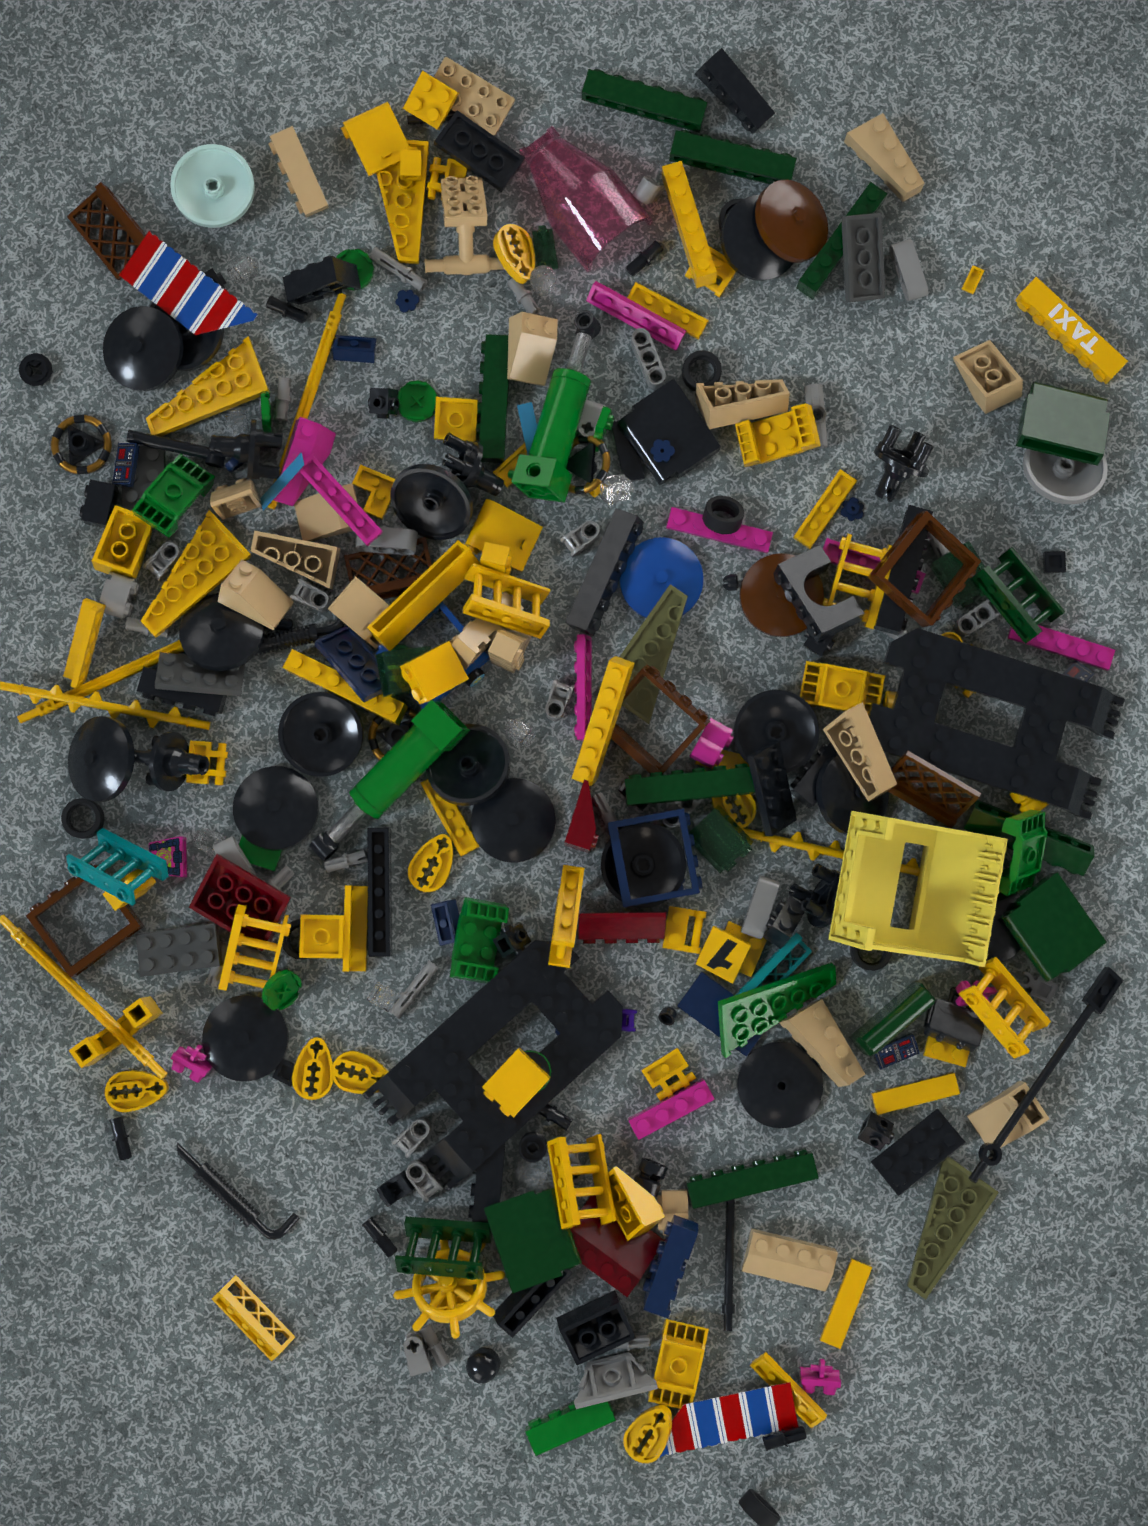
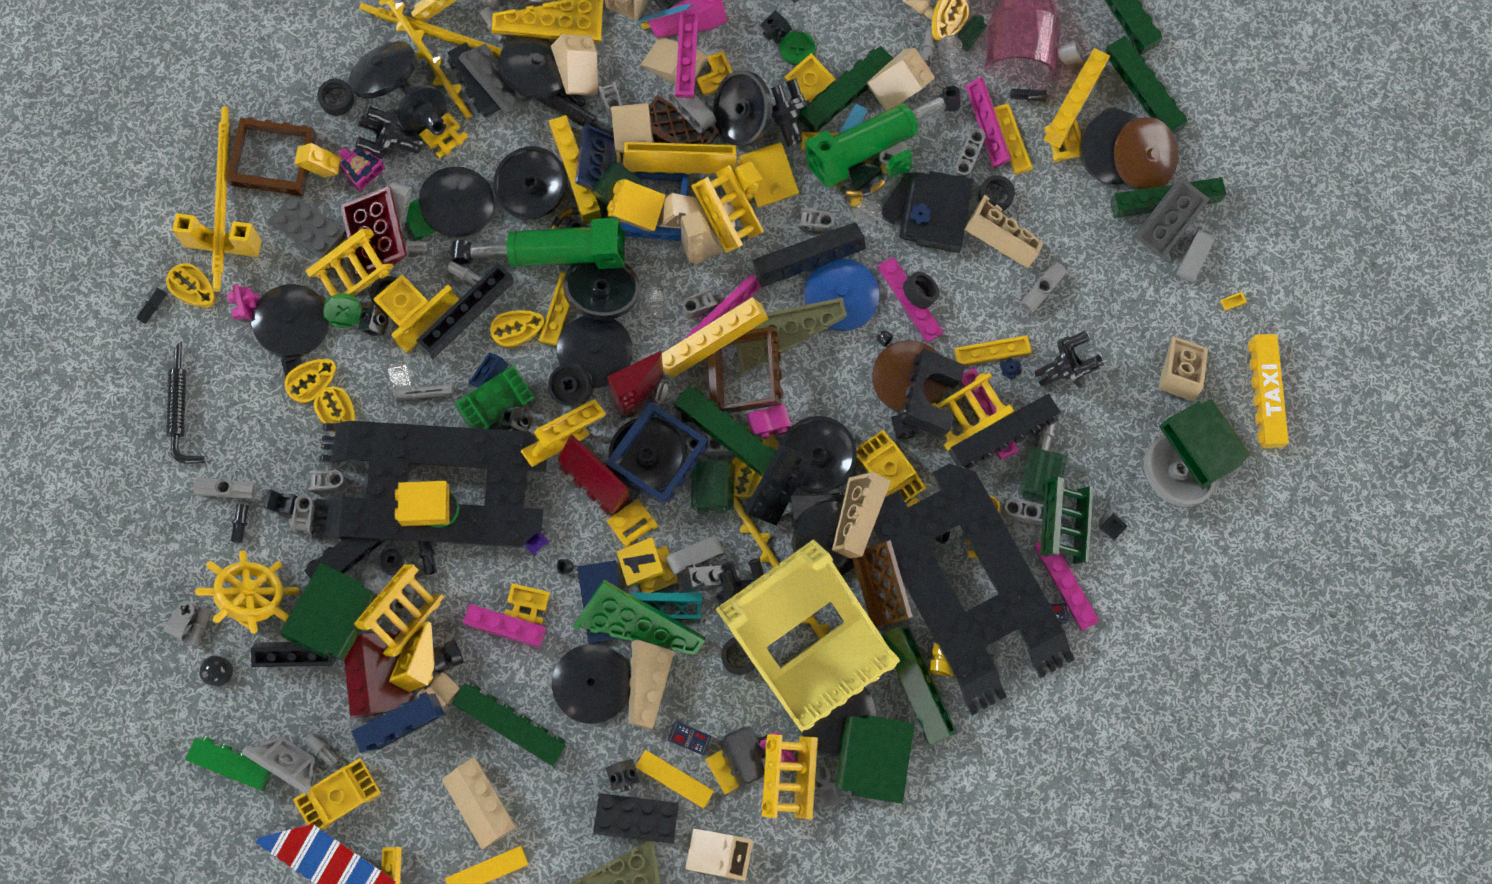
camera: 40 degrees right, 10 degrees down
teal fence [66,828,169,906] -> none
yellow fence [212,1275,295,1361] -> none
tan wedge [251,530,341,590] -> none
dark green fence [395,1216,492,1280] -> none
black tile [465,668,485,687] -> none
black slope [556,1290,636,1365] -> none
yellow piece [623,1404,672,1463] -> none
black wedge [695,48,775,134] -> none
black bar [722,1199,735,1331] -> none
yellow plate [735,403,821,467] -> none
tan wedge [844,113,925,202] -> none
dark green piece [849,982,936,1056] -> none
reddish brown window [868,510,981,627] -> none
black bar [968,967,1124,1184] -> none
green plate [999,810,1048,896] -> none
none -> light grey piece [193,477,256,500]
none -> black piece [355,106,423,159]
none -> black brick [358,305,389,336]
none -> black wheel [548,364,595,406]

